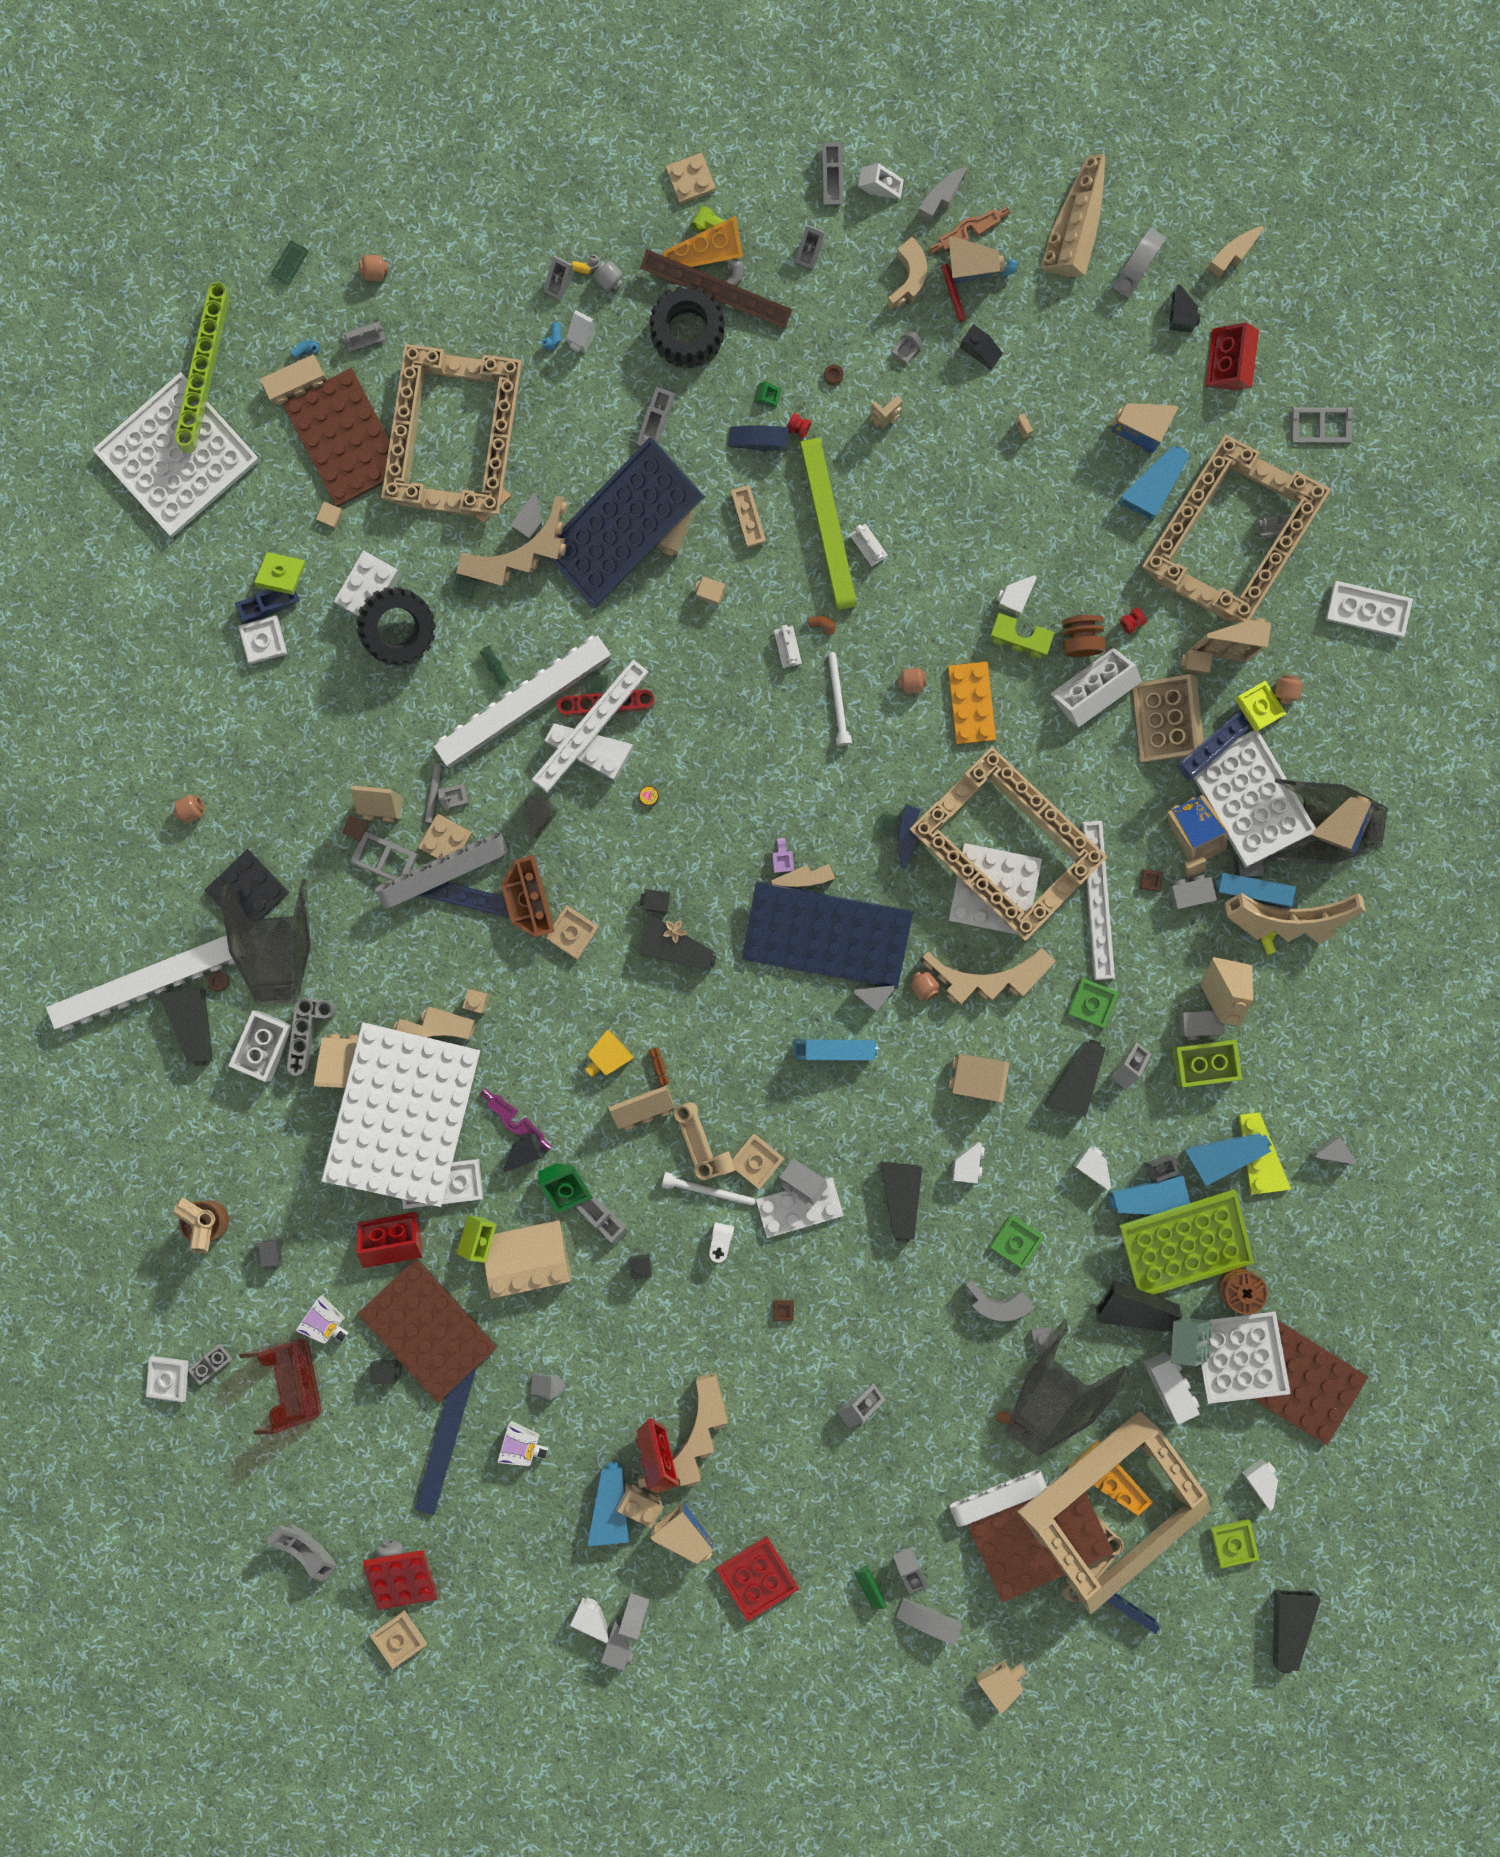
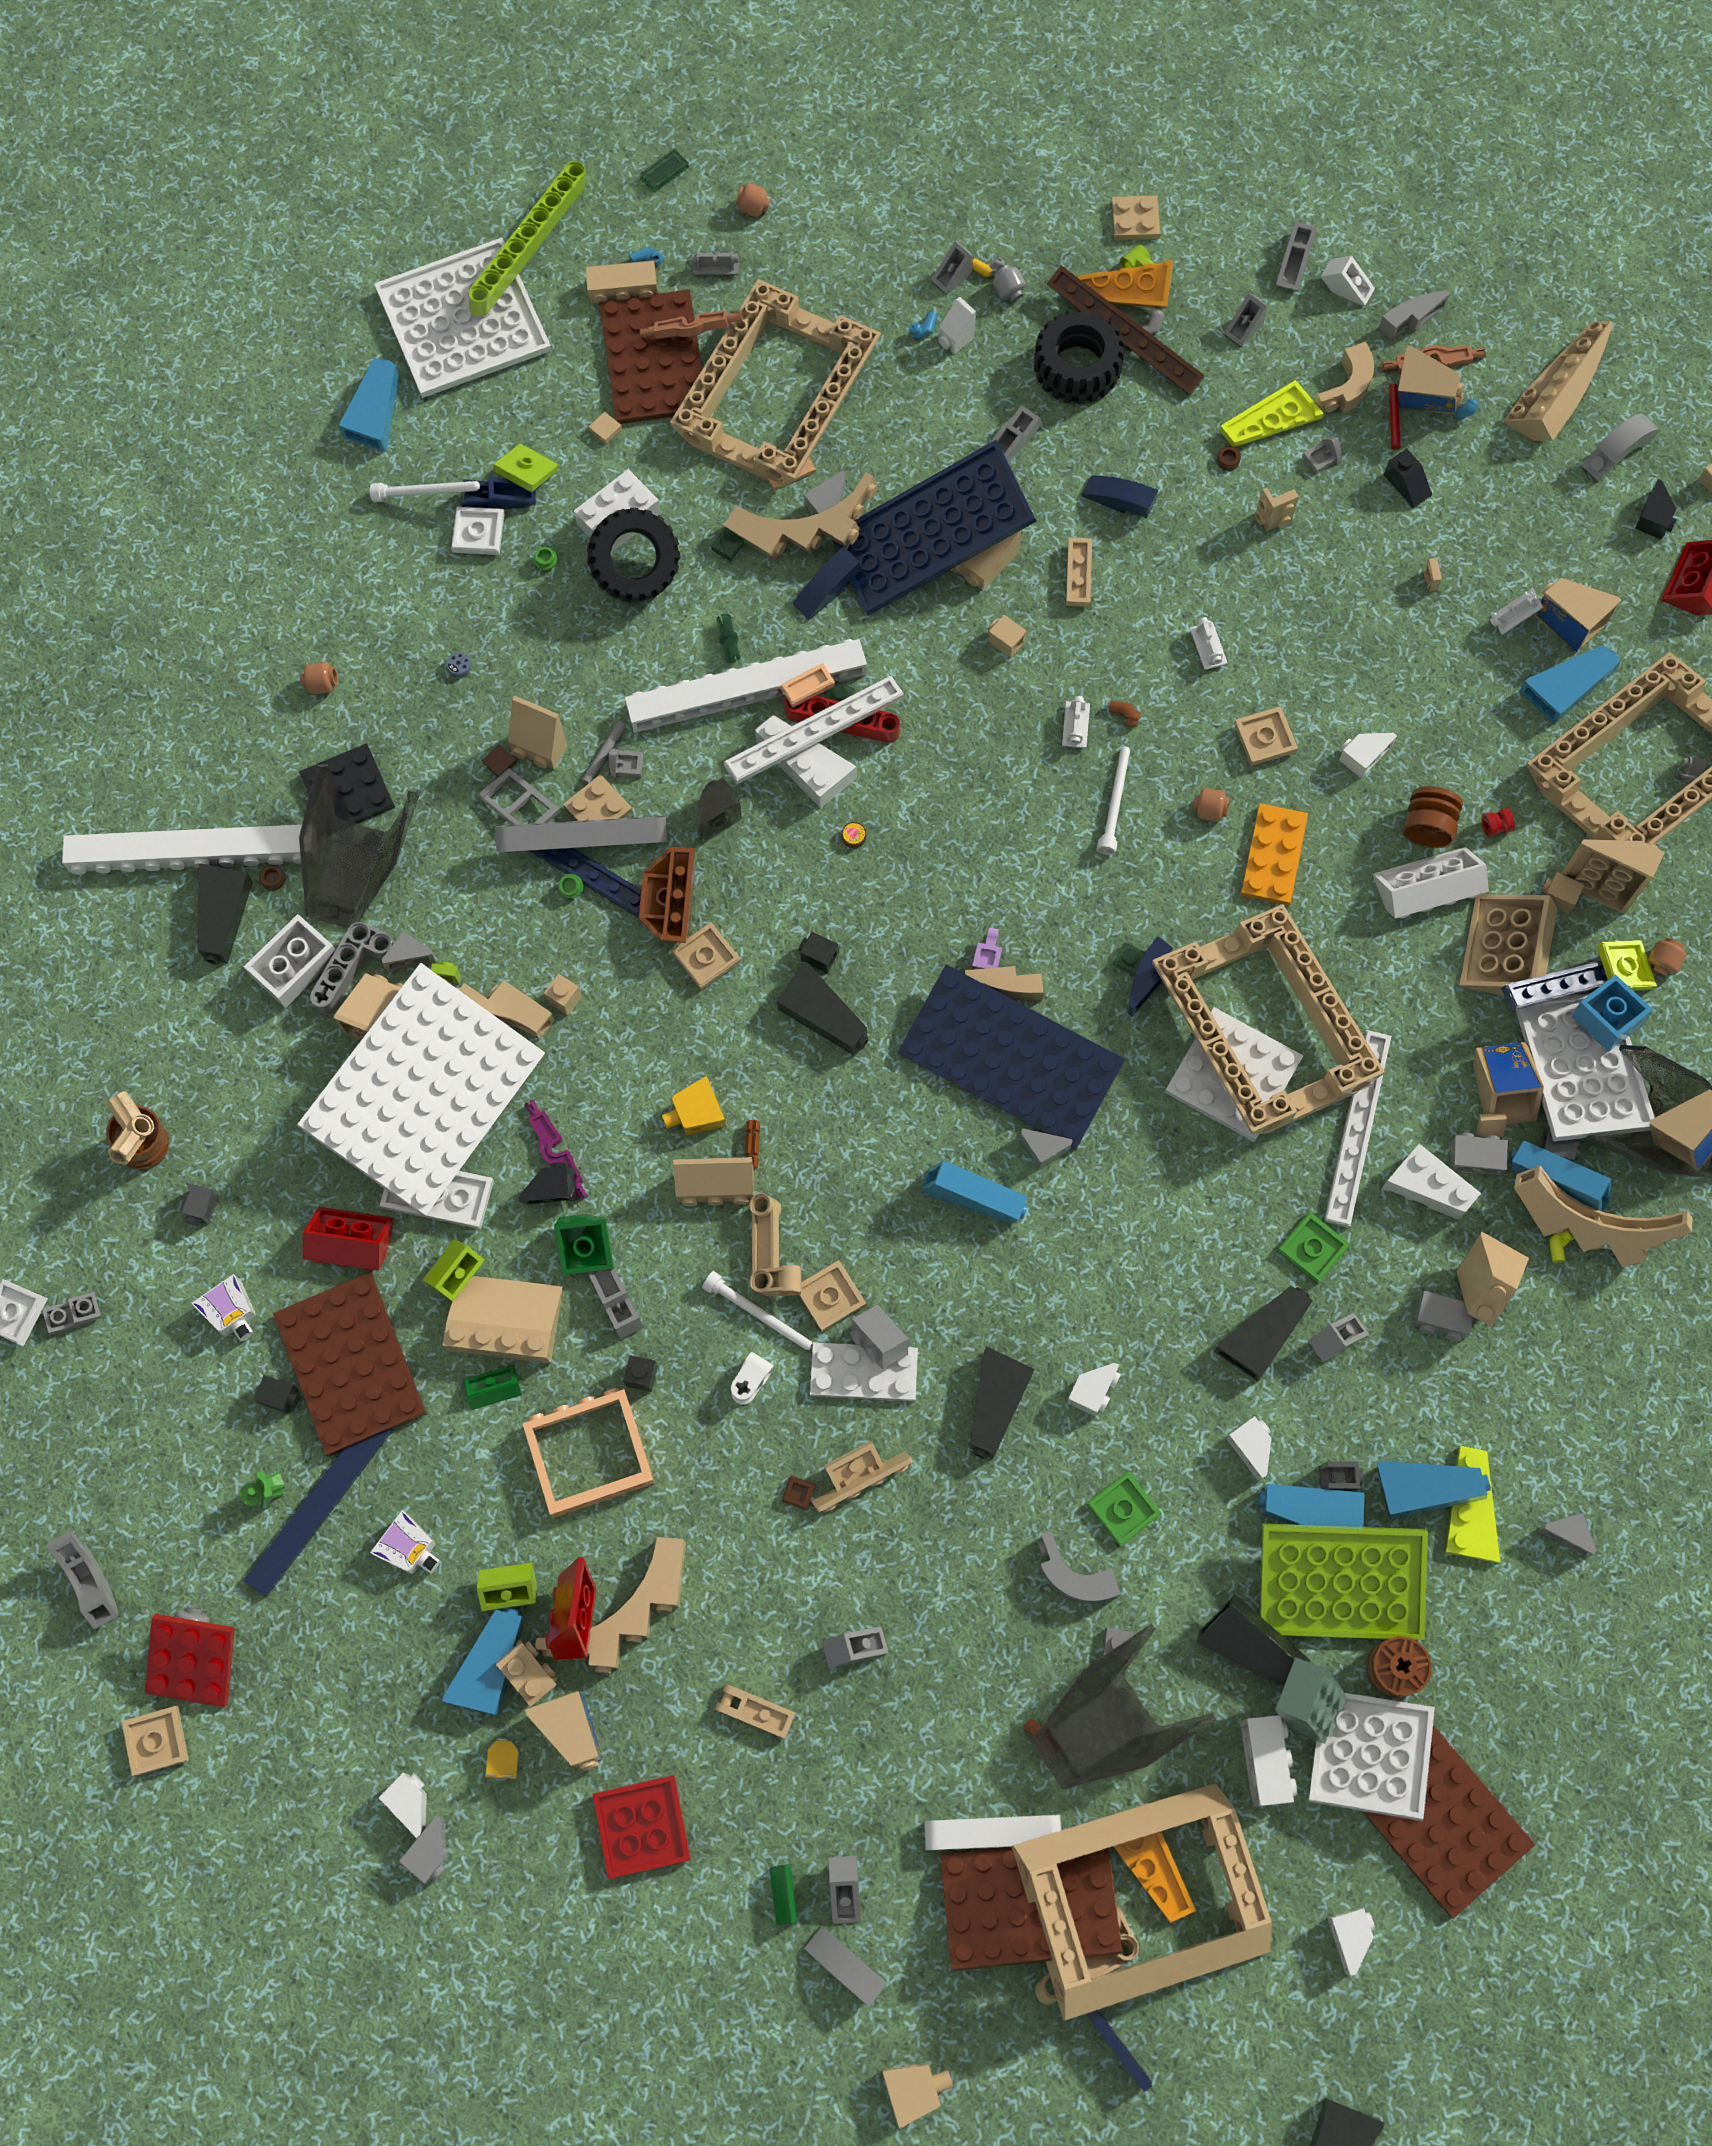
camera: 15 degrees right, 15 degrees down
clear red windscreen [239,1339,321,1435] -> none
light grey tile [531,1373,566,1400] -> none
light grey slope [617,1593,650,1642] -> none
tan plant [663,920,687,943] -> none
green slope [754,381,781,408] -> none
red wheel [787,412,812,439] -> none
lime beam [800,437,857,611] -> none
nougat head [910,971,940,1002] -> none
tan arch [921,948,1056,1004] -> none
tan slope [948,1053,1009,1103] -> none
lime arch [989,613,1055,659] -> none
reddish brown tile [1139,869,1163,892] -> none
lime brick [1172,1039,1242,1088] -> none
lime plate [1209,1519,1259,1569] -> none
none -> bright green hips [239,1470,285,1510]
none -> dark azure slope [339,357,399,452]
none -> white piece [370,481,480,502]
none -> light grey slope [382,931,436,972]
none -> lime plate [431,962,461,984]
none -> sand blue tile [446,652,472,677]
none -> green slope [463,1364,522,1410]
none -> lime brick [477,1562,537,1611]
none -> yellow piece [486,1739,519,1779]
none -> light nougat window [522,1388,655,1518]
none -> bright green plate [533,547,557,571]
none -> bright green plate [558,874,583,899]
none -> nougat piece [640,310,743,339]
none -> tan plate [715,1684,796,1739]
none -> light nougat tile [780,663,835,708]
none -> dark blue slope [793,547,861,620]
none -> tan bracket [812,1440,913,1512]
none -> neon yellow wing [1219,380,1324,447]
none -> tan plate [1234,706,1298,766]
none -> white wedge [1382,1144,1481,1220]
none -> white hinge [1490,588,1544,635]
none -> dark azure brick [1572,974,1653,1052]

